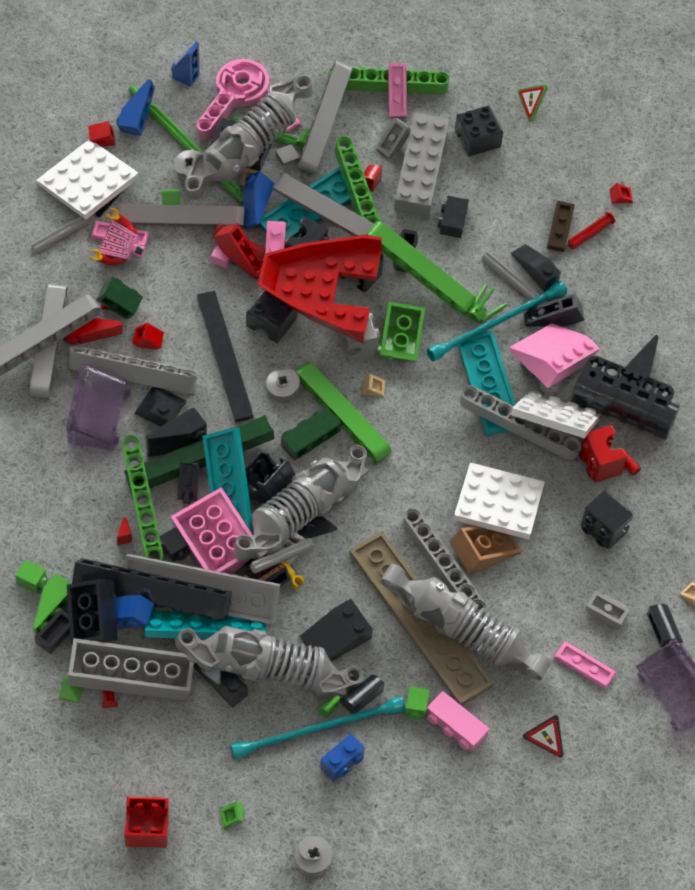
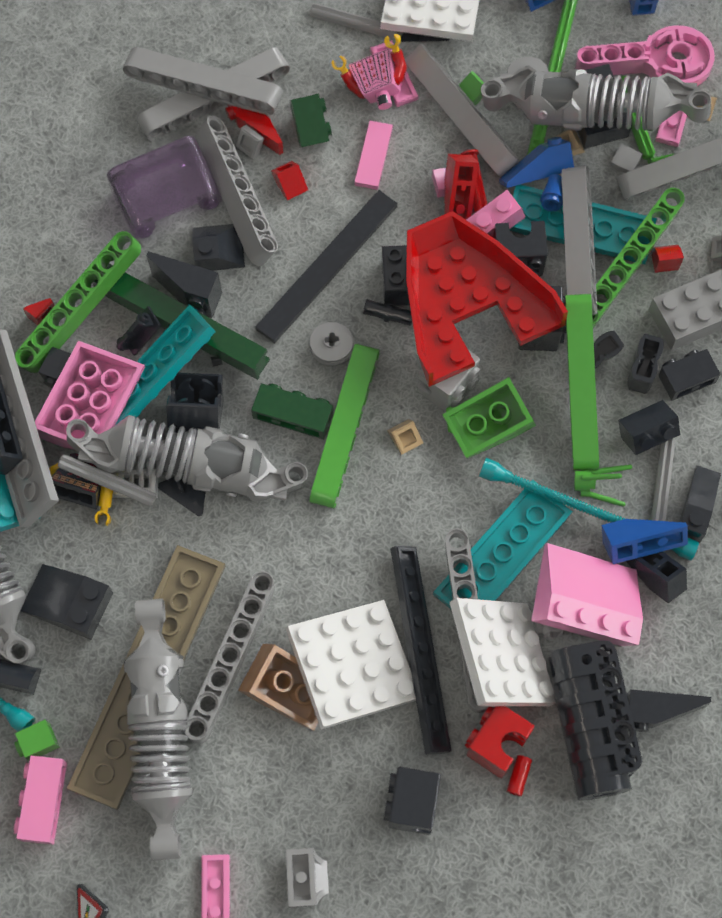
camera: 60 degrees right, 10 degrees up
none -> light grey tile [235,125,264,159]
none -> bright pink tile [355,121,393,190]
none -> black pin [363,299,412,326]
none -> black tile [390,546,452,755]
none -> blue cone [540,174,563,212]
none -> blue slope [602,519,688,564]
none -> black brick [618,400,680,455]
none -> black brick [628,334,664,394]

